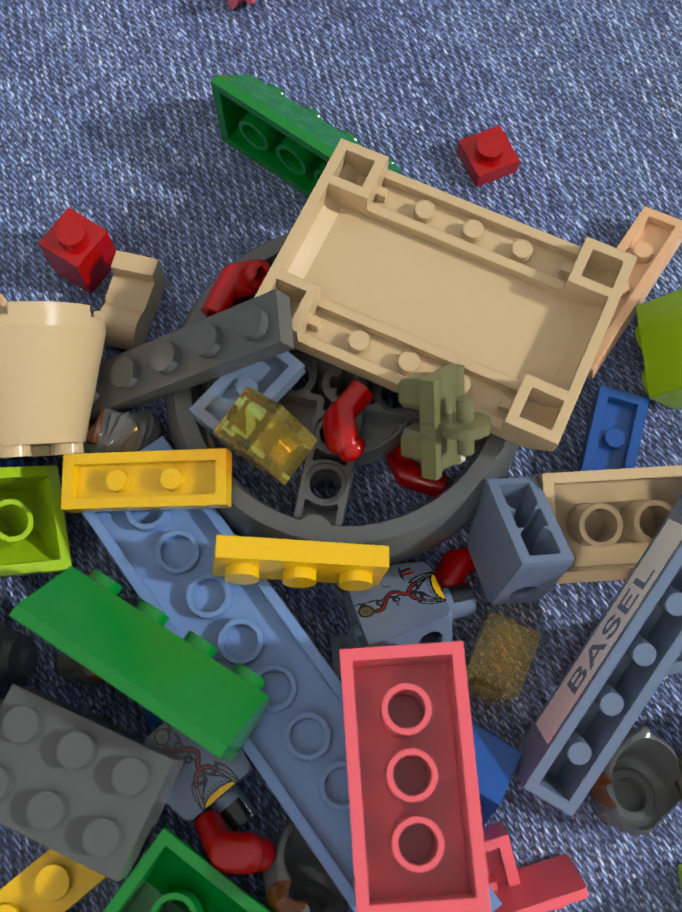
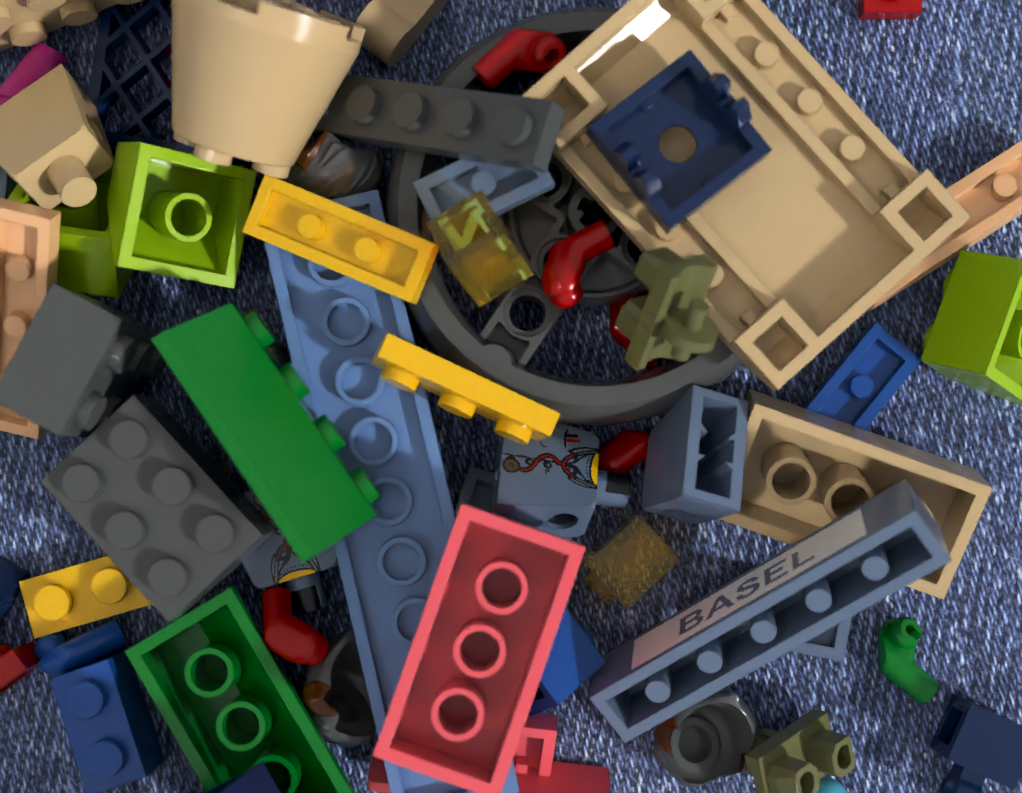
camera: 25 degrees right, 15 degrees up
none -> dark blue piece [586,50,772,234]

